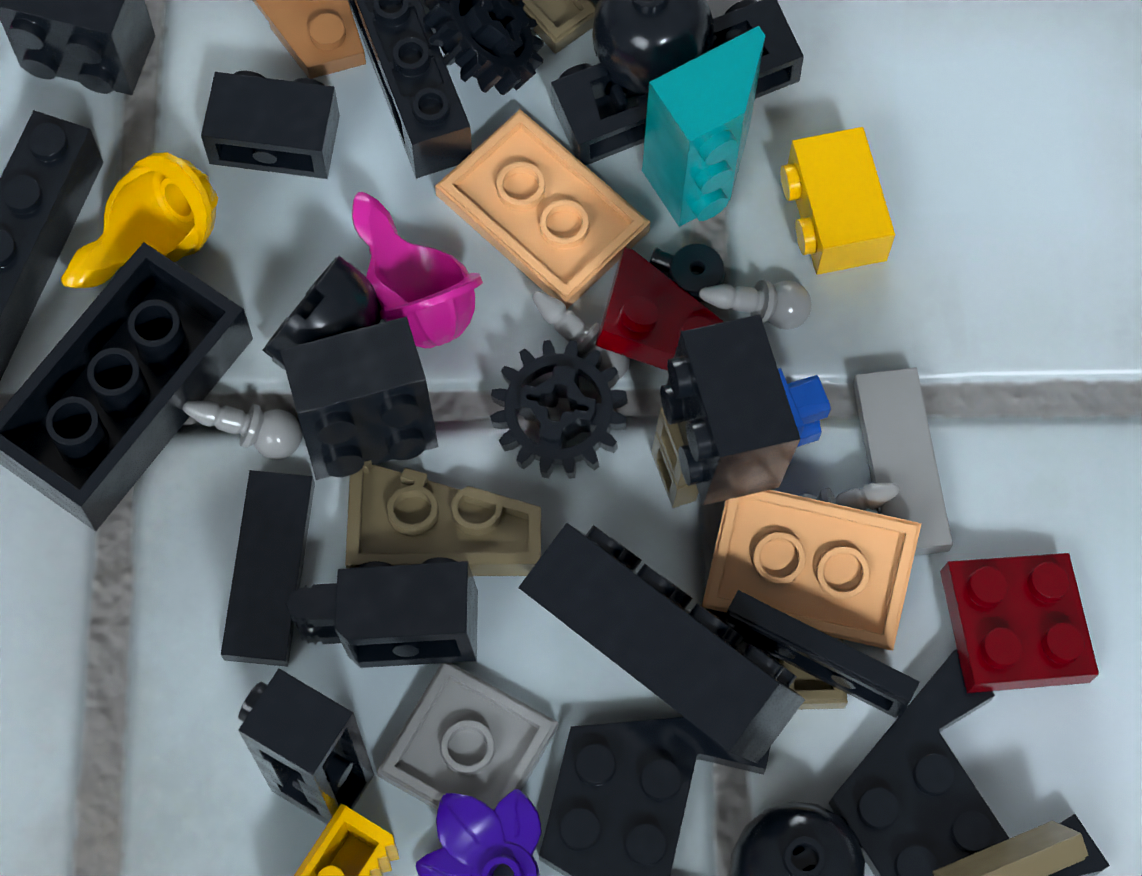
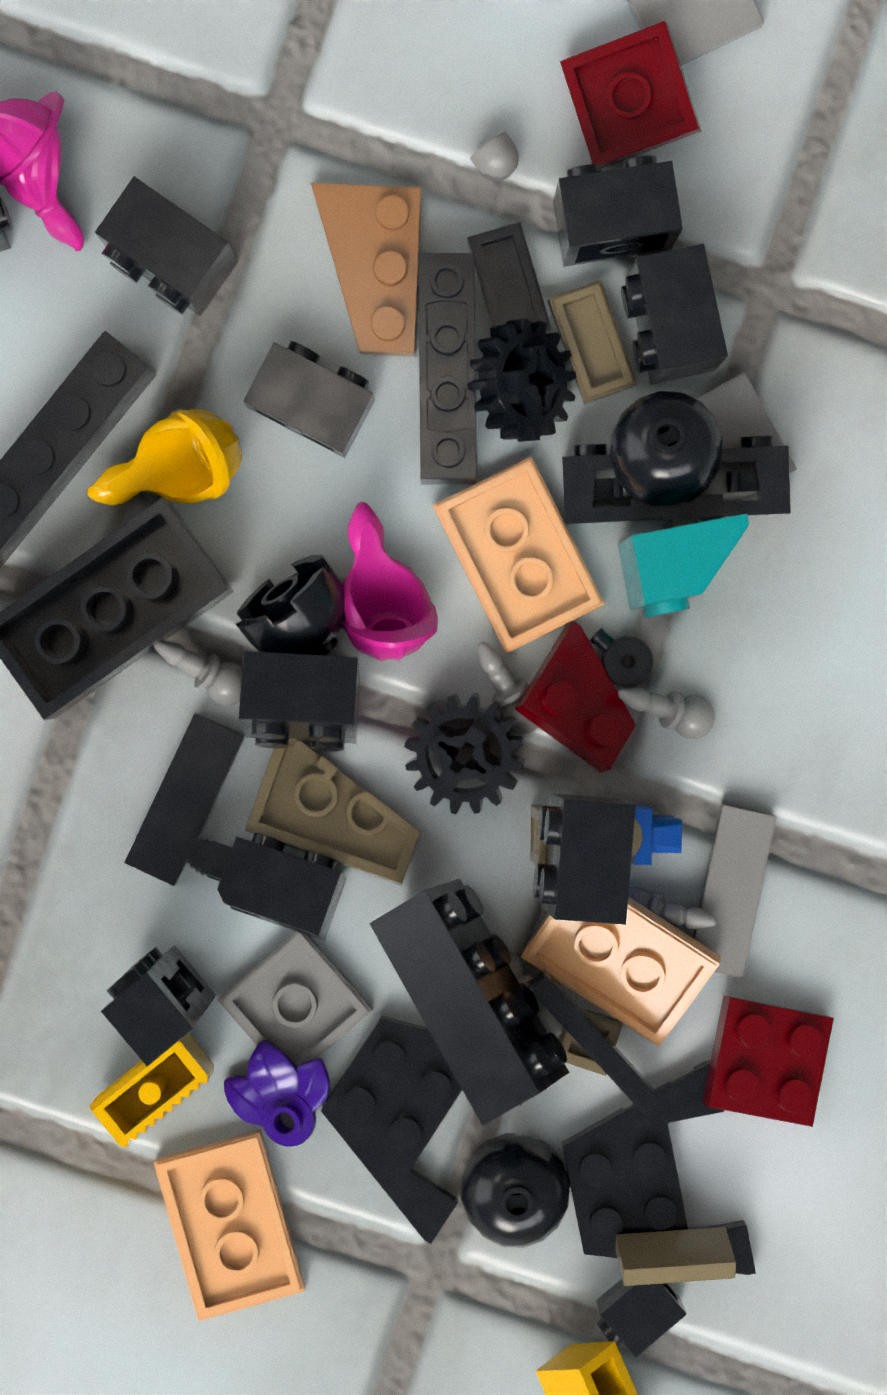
camera: 25 degrees right, 20 degrees up
yellow brick [780,127,895,275] -> none

